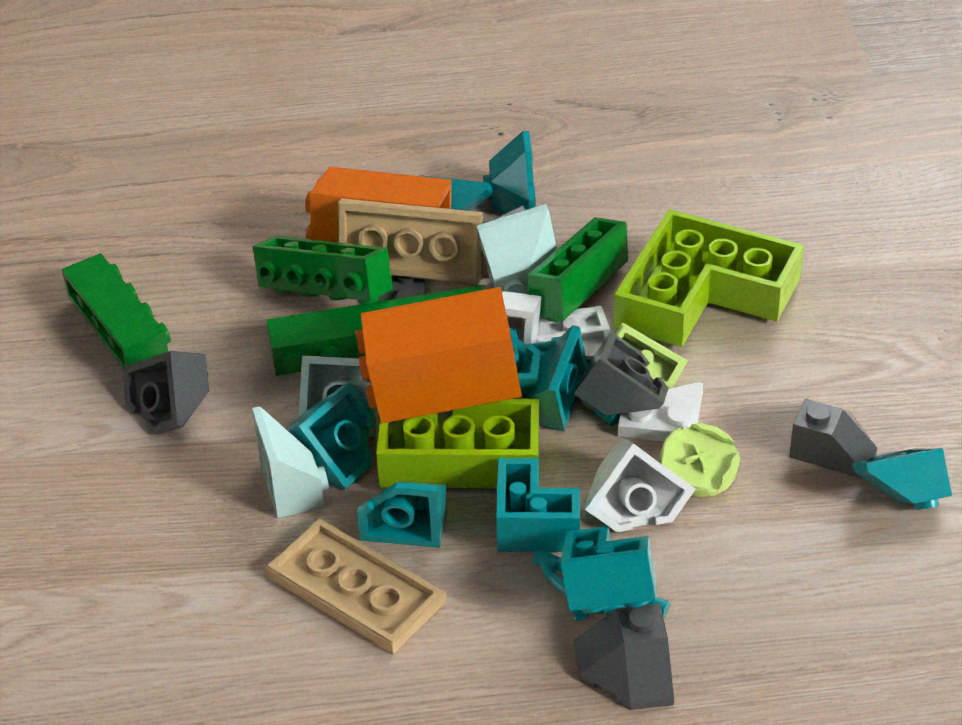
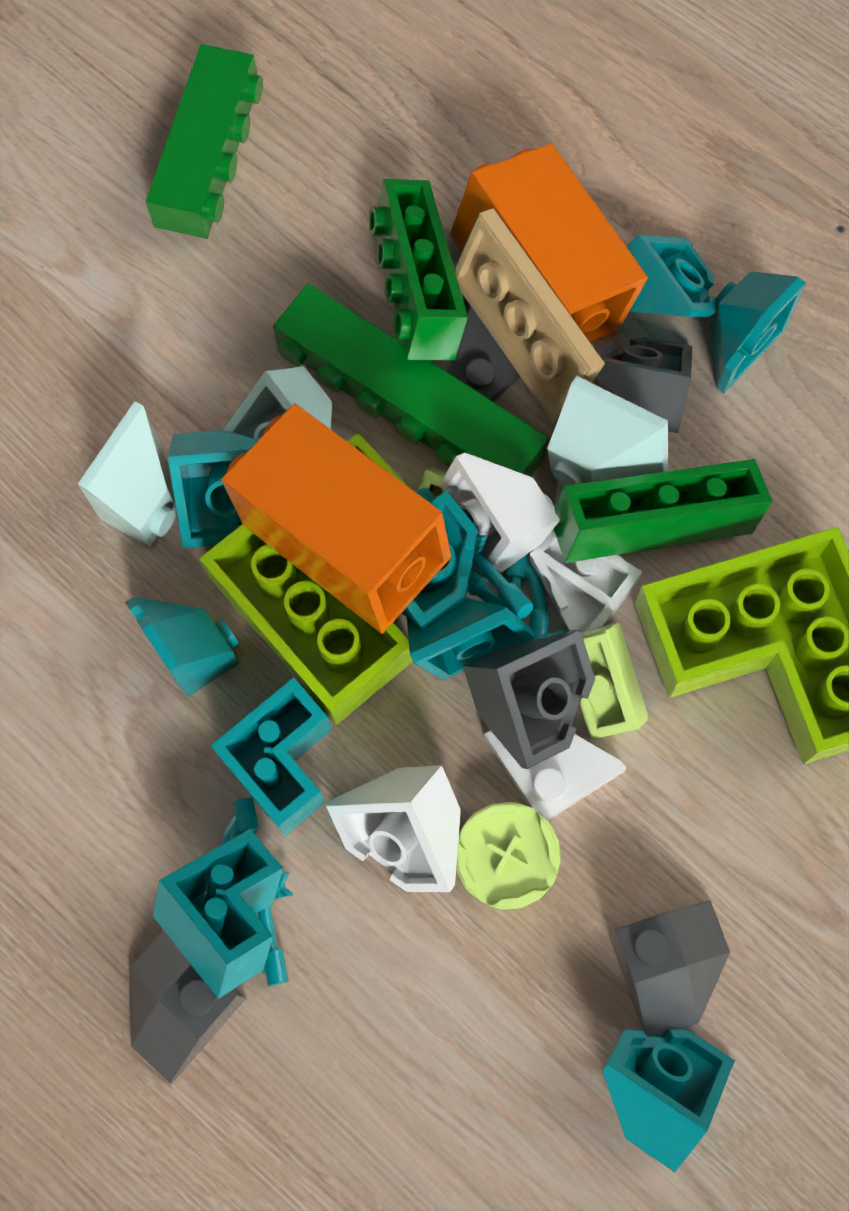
camera: 50 degrees right, 30 degrees up
dark grey slope [122,351,209,434] -> none
tan tile [265,518,447,655] -> none

